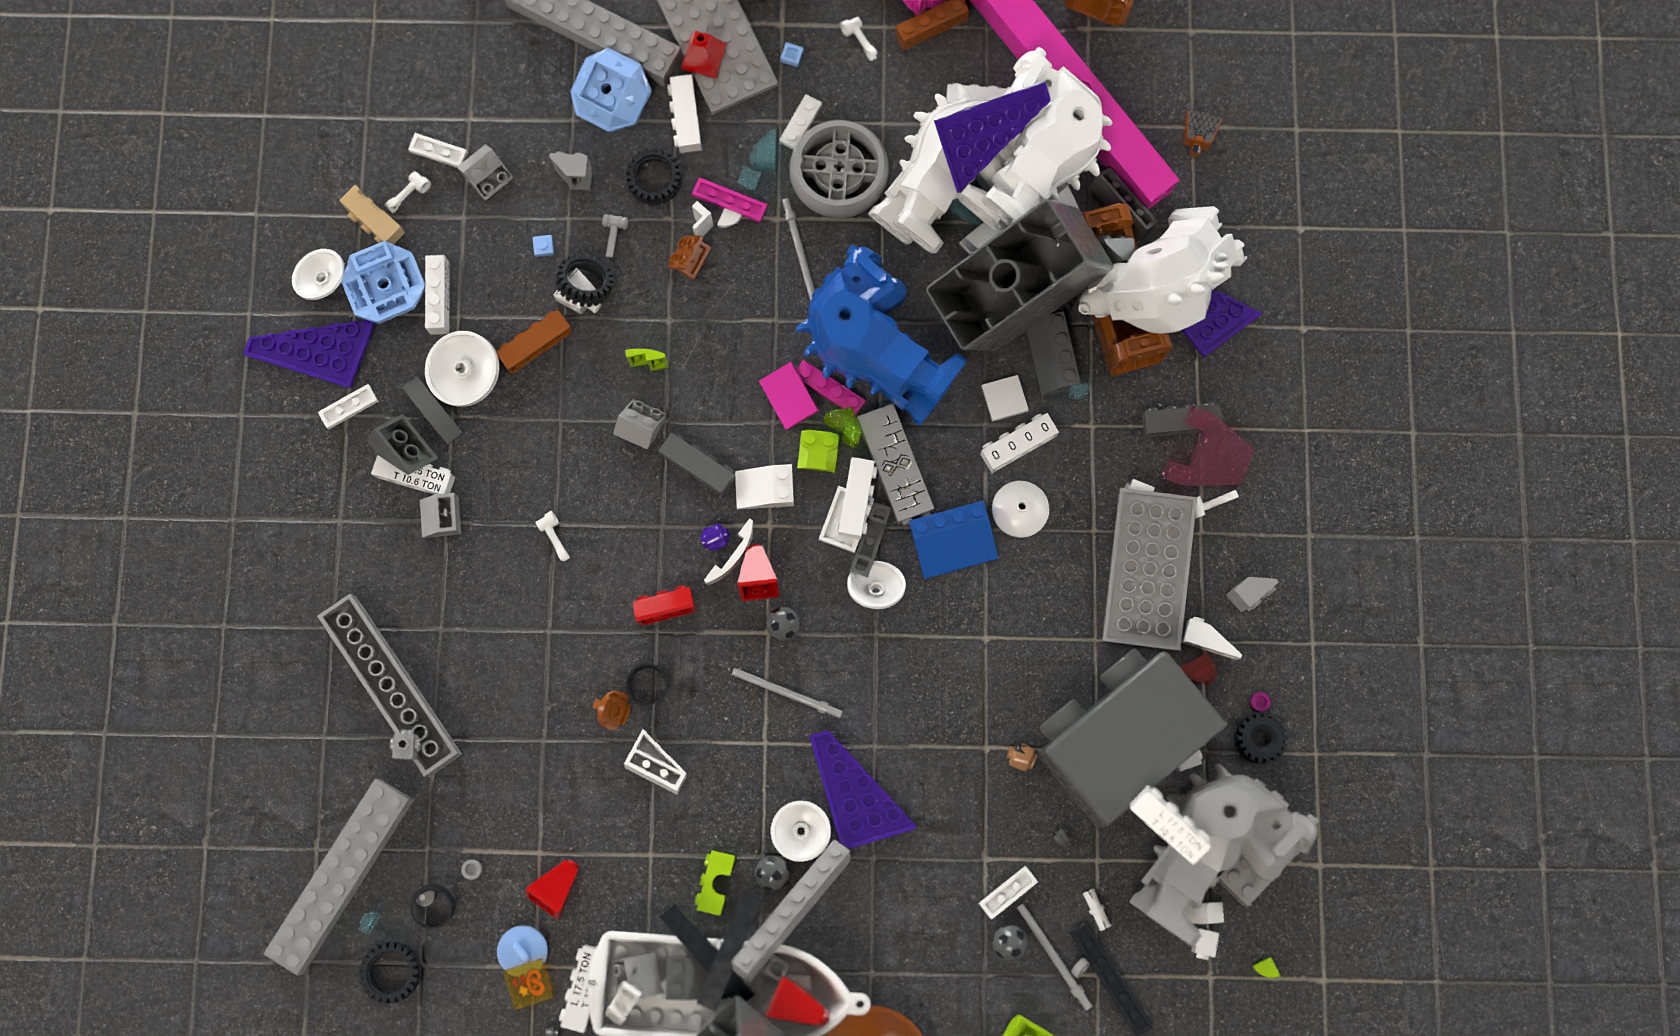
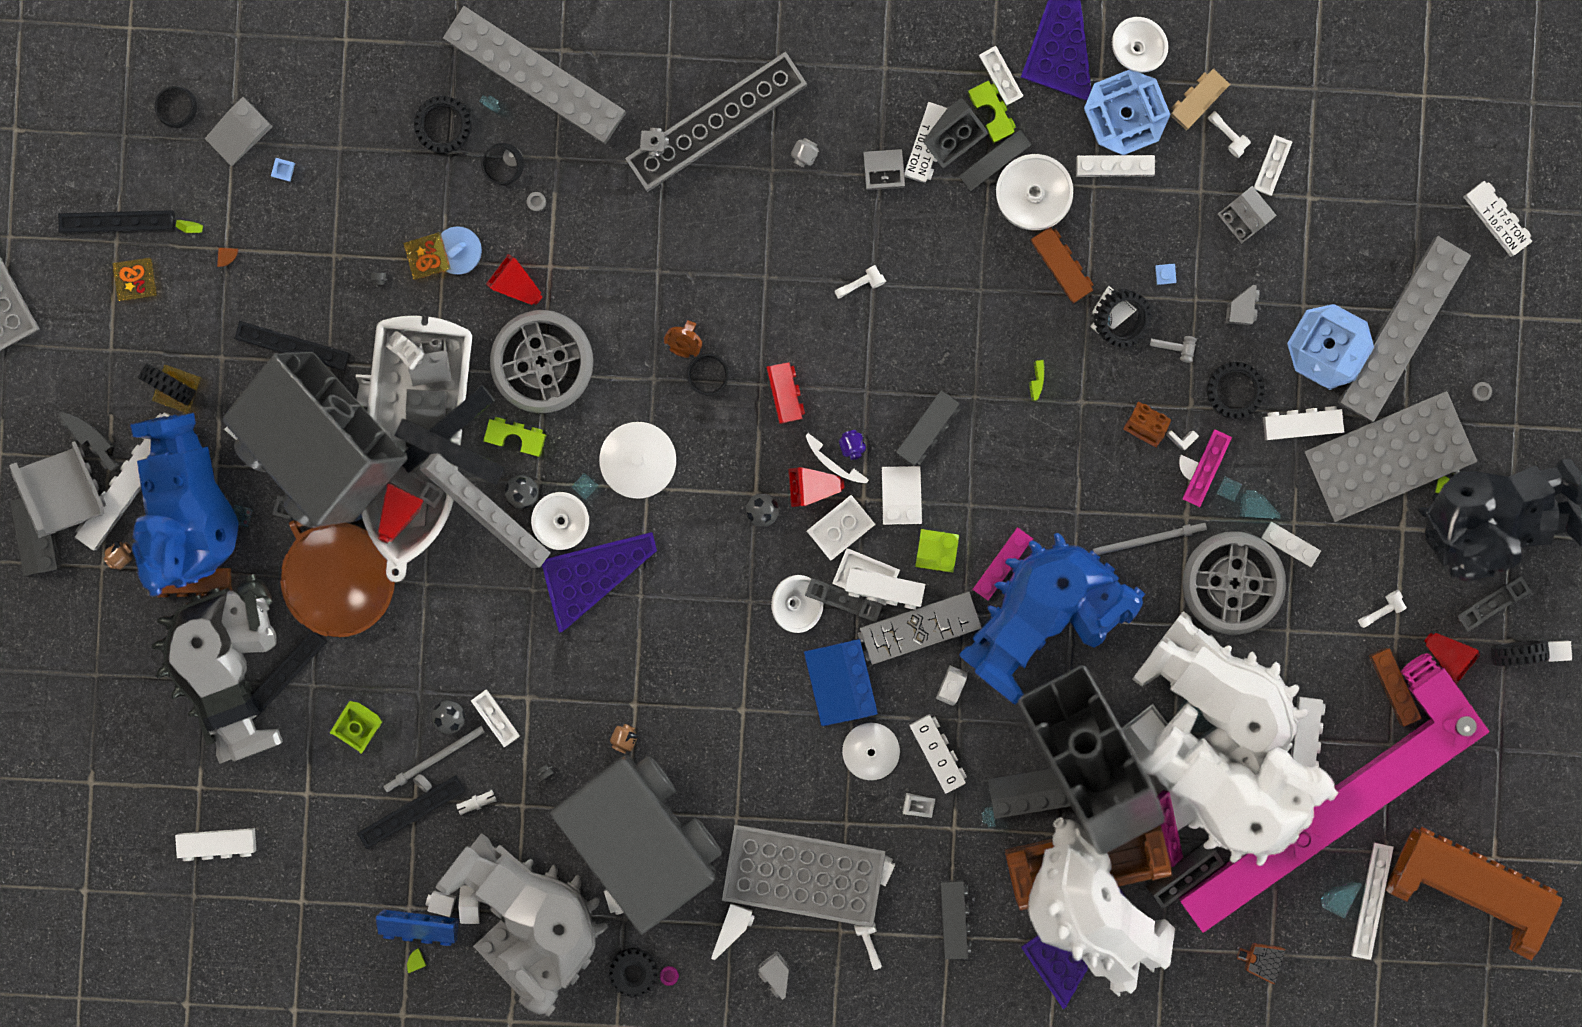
camera: 90 degrees right, 10 degrees up
white brick [559,945,598,1033] -> none
light grey slope [613,399,667,450] -> none
white wedge [624,729,686,795] -> none
red slope [681,31,726,79] -> none
light grey bar [732,668,843,718] -> none
dark pink tile [759,362,819,430] -> none
light blue plate [780,43,803,67] -> none
clear neon green hair [823,408,861,448] -> none
dark purple wing [934,81,1051,193] -> none
white tile [981,375,1029,422] -> none
slope [1099,236,1136,264] -> none
white brick [1131,786,1211,865] -> none
clear pink wedge [1162,405,1255,486] -> none
clear red slope [1180,653,1219,685] -> none
none -> blue slope [376,909,459,946]
none -> light grey wheel [490,310,593,413]
none -> clear light blue plate [572,473,599,500]
none -> white dish [599,422,676,498]
none -> light grey head [791,138,819,168]
none -> white plate [807,495,875,560]
none -> white slope [902,793,935,818]
none -> white torso [936,665,967,706]
none -> lime arch [968,80,1016,144]
none -> clear light blue slope [1321,881,1362,919]
none -> white plate [1351,843,1394,960]

